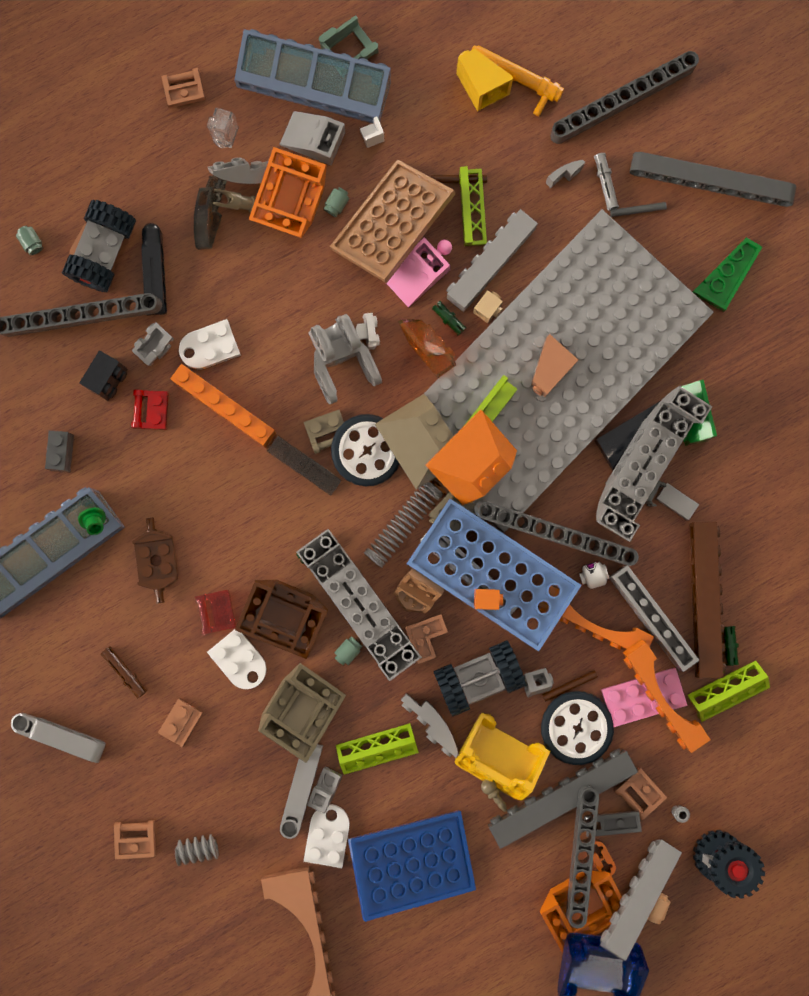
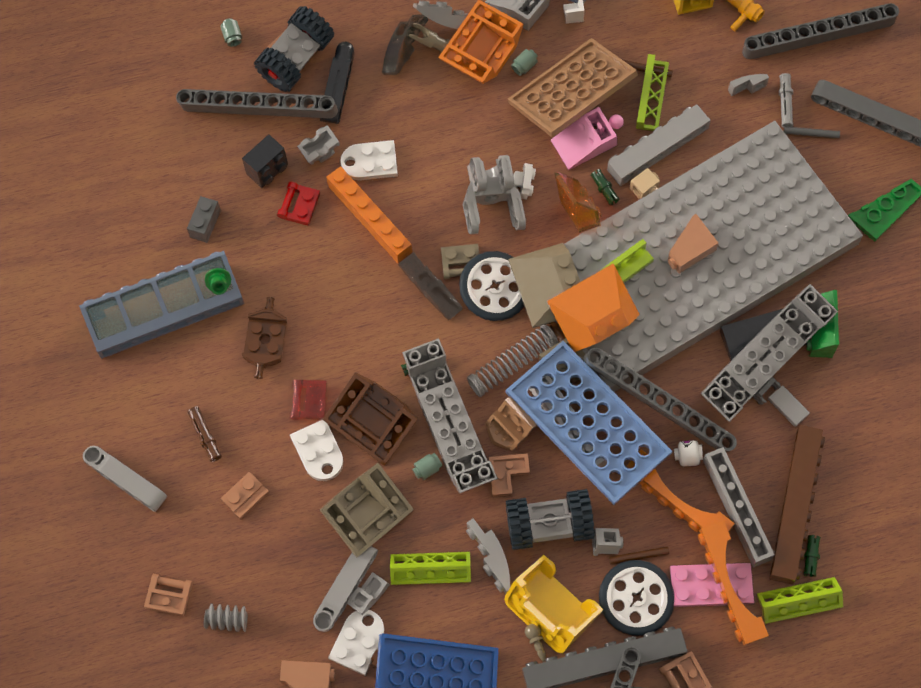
camera: 20 degrees right, 15 degrees down
orange brick [474,589,503,610] -> none

